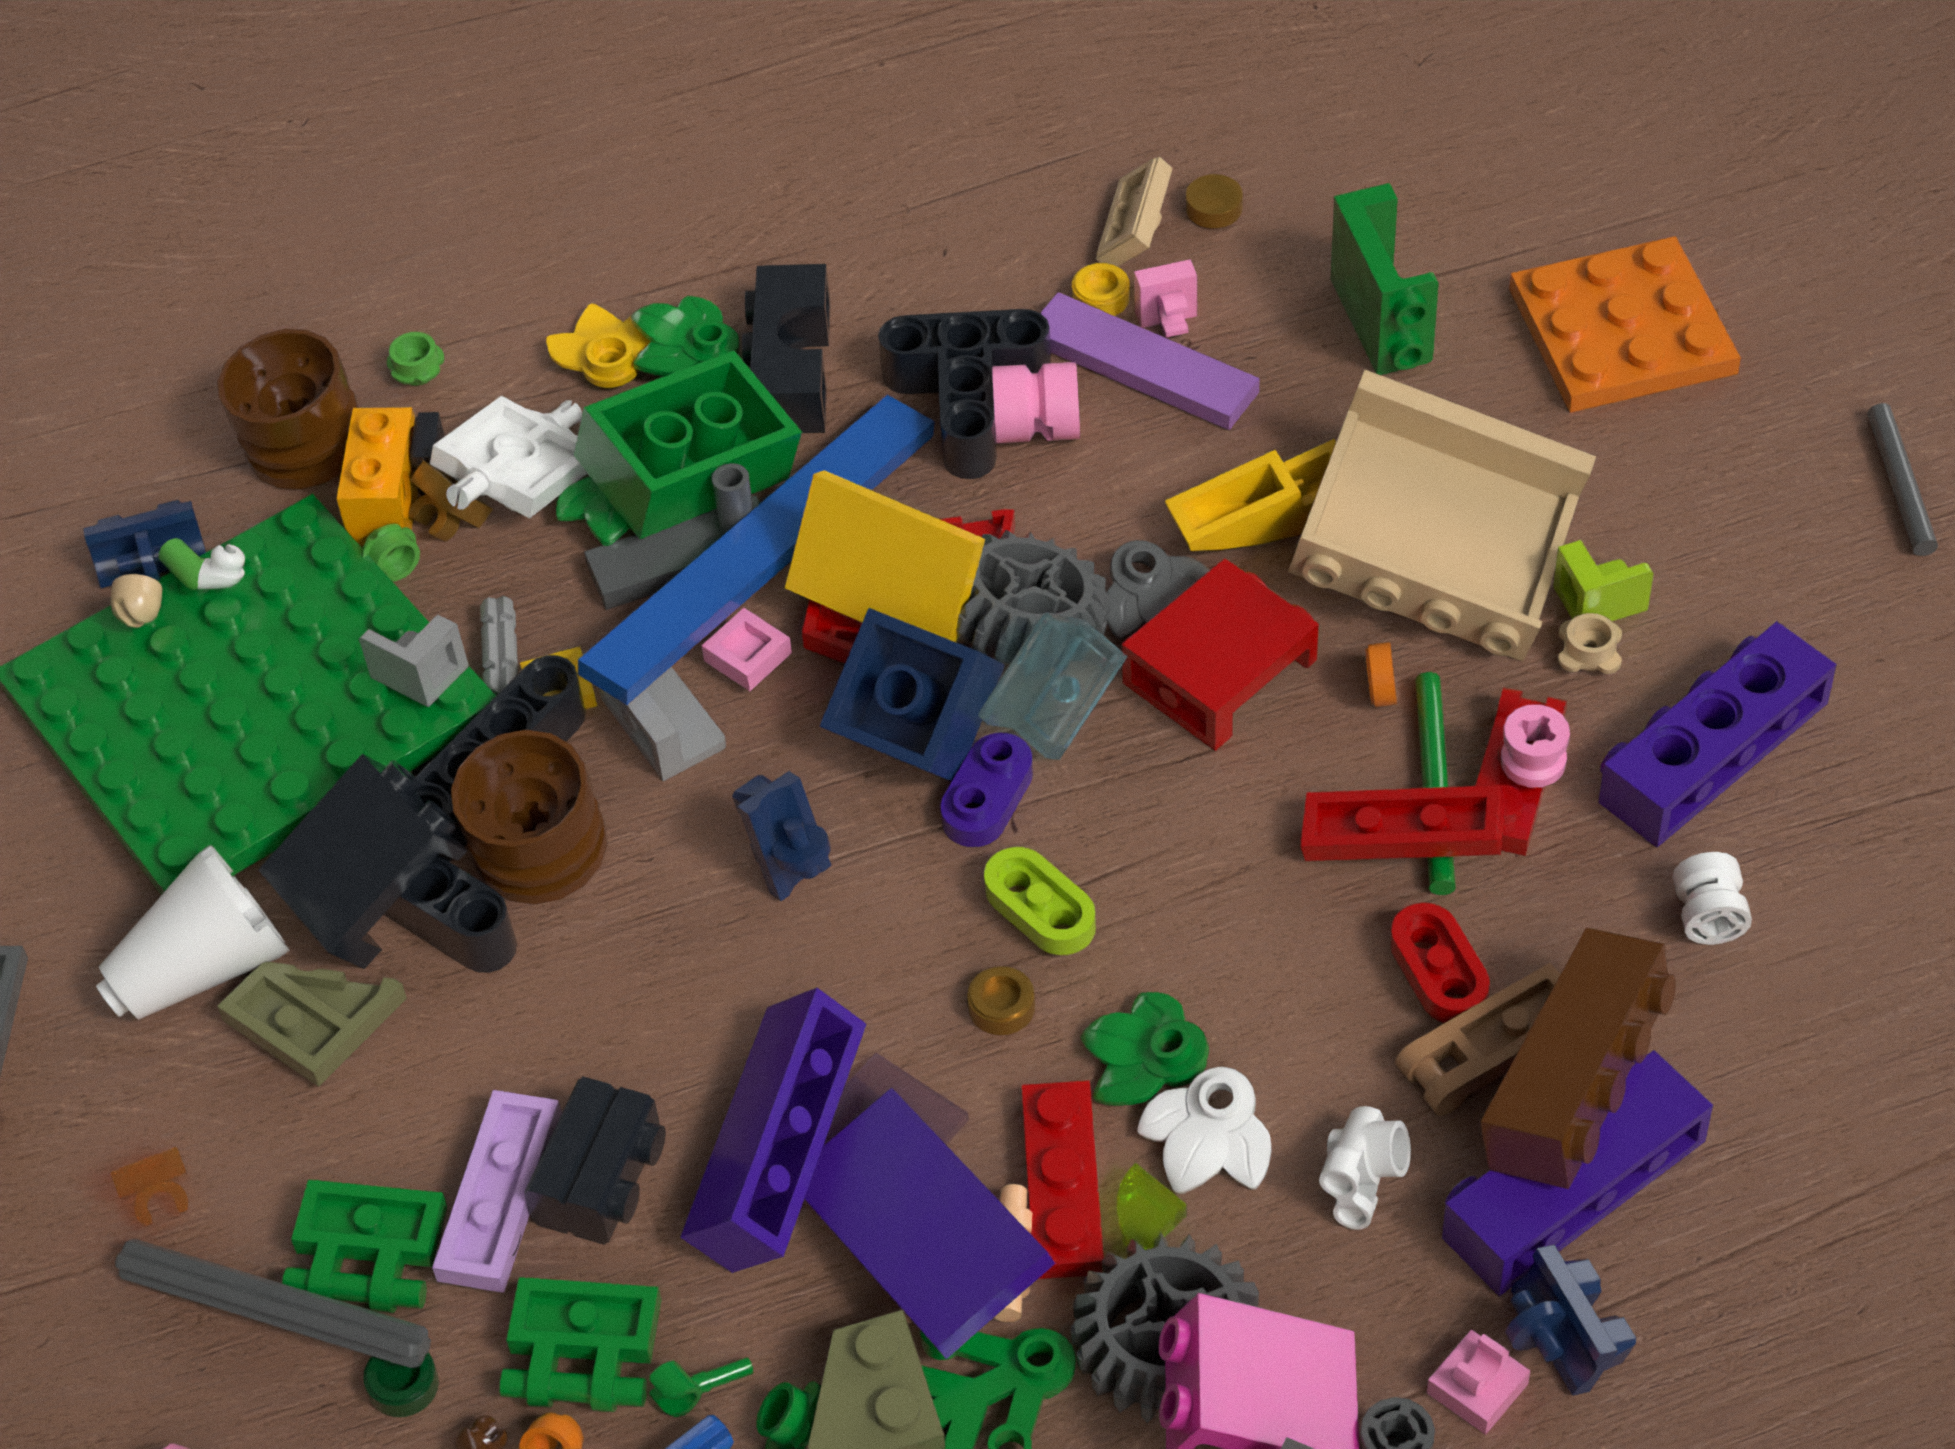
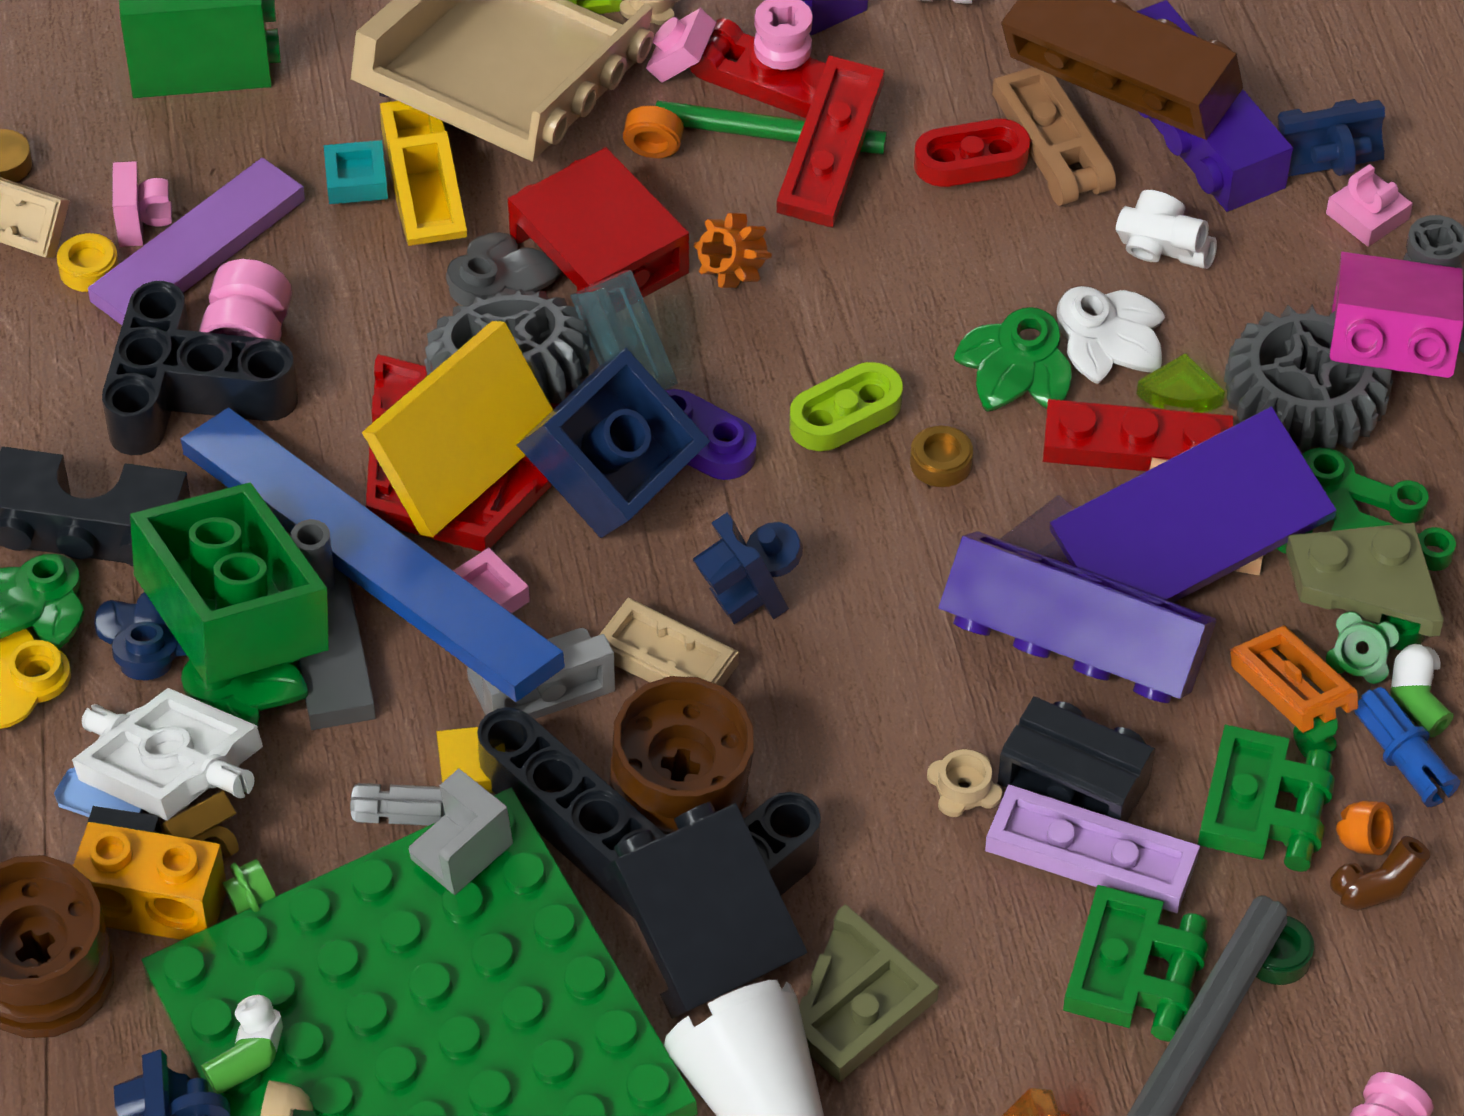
camera: 85 degrees left, 0 degrees up
none -> teal plate [323,140,388,204]
none -> tan plate [600,597,739,687]
none -> bright pink plate [646,8,717,83]
none -> orange gear [693,213,772,288]
none -> tan plate [927,749,1002,817]
none -> orange tile [1230,625,1358,733]

